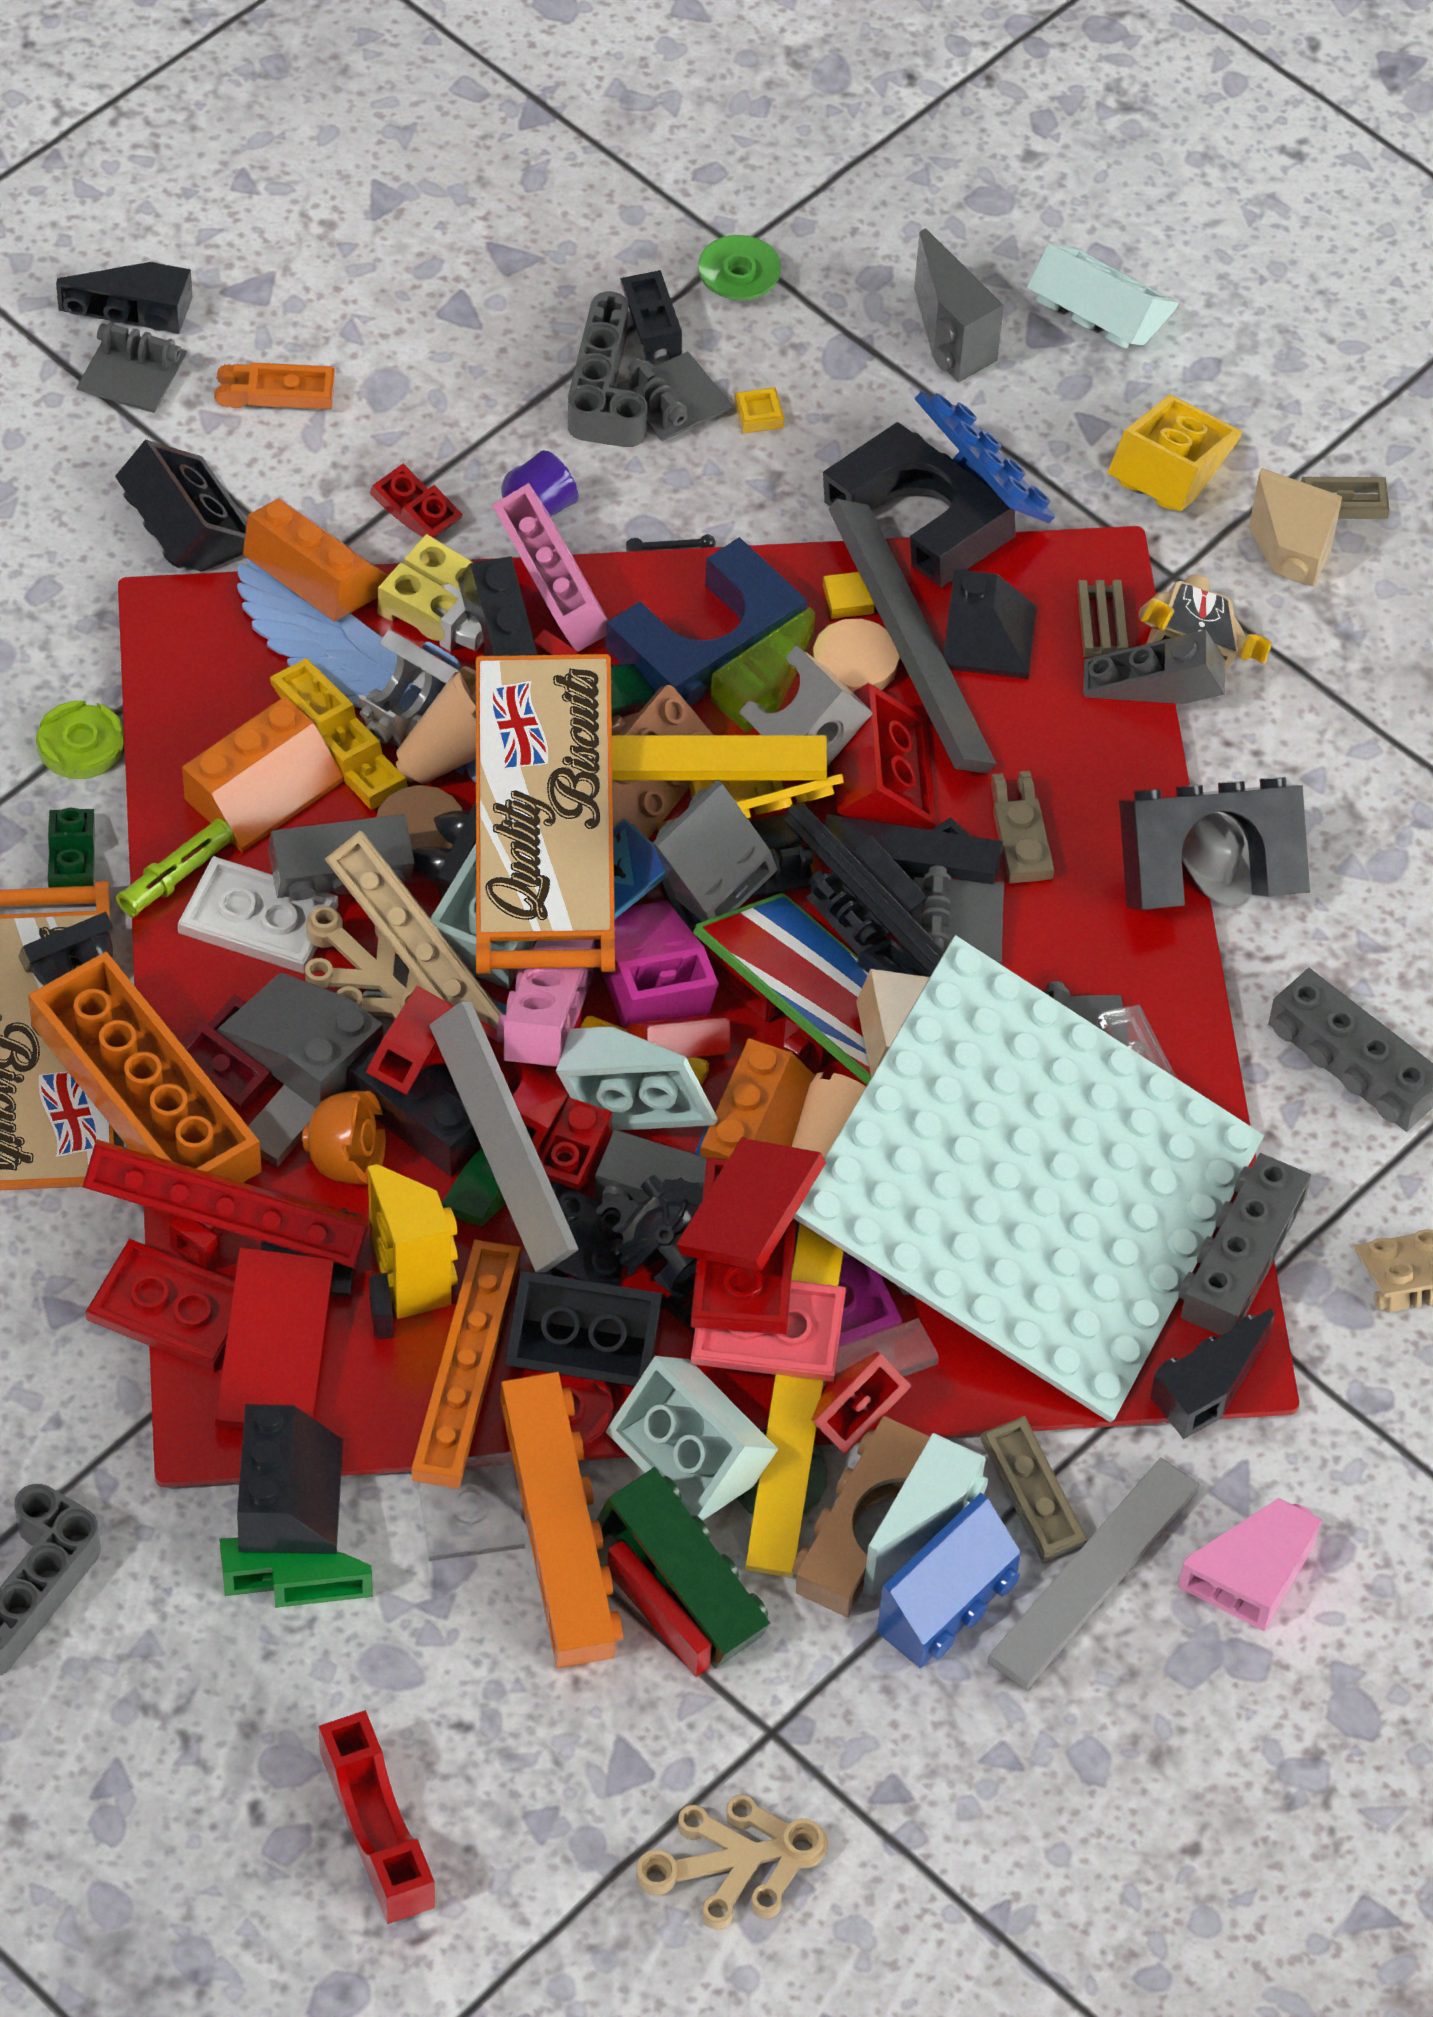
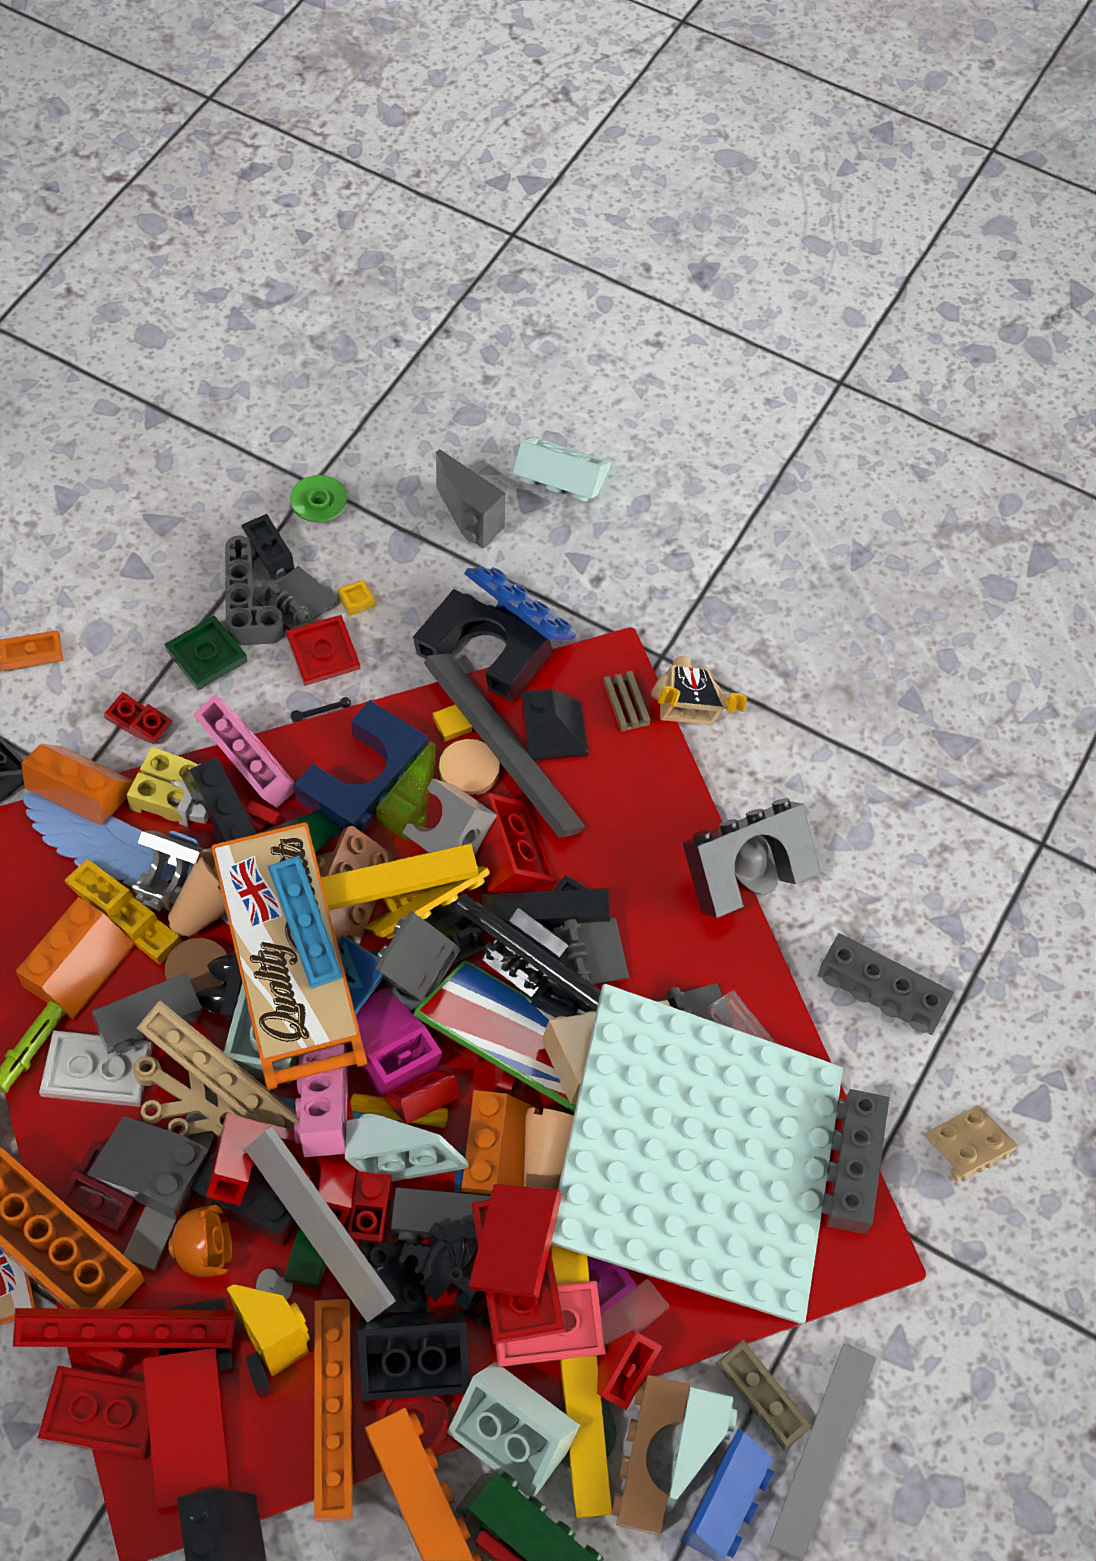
camera: 15 degrees left, 5 degrees up
dark purple hair [501,450,579,517] -> none
dark tan hinge [991,771,1054,884] -> none
dark grey slope [1083,630,1225,704] -> none
yellow slope [1107,394,1243,512] -> none
black slope [1150,1309,1275,1439] -> none
bright pink slope [1178,1498,1322,1631] -> none
tan slope [1249,468,1342,587] -> none
dark tan tile [1301,477,1390,519] -> none
none -> dark green plate [164,615,248,691]
none -> dark azure tile [268,856,343,989]
none -> red tile [286,614,360,686]

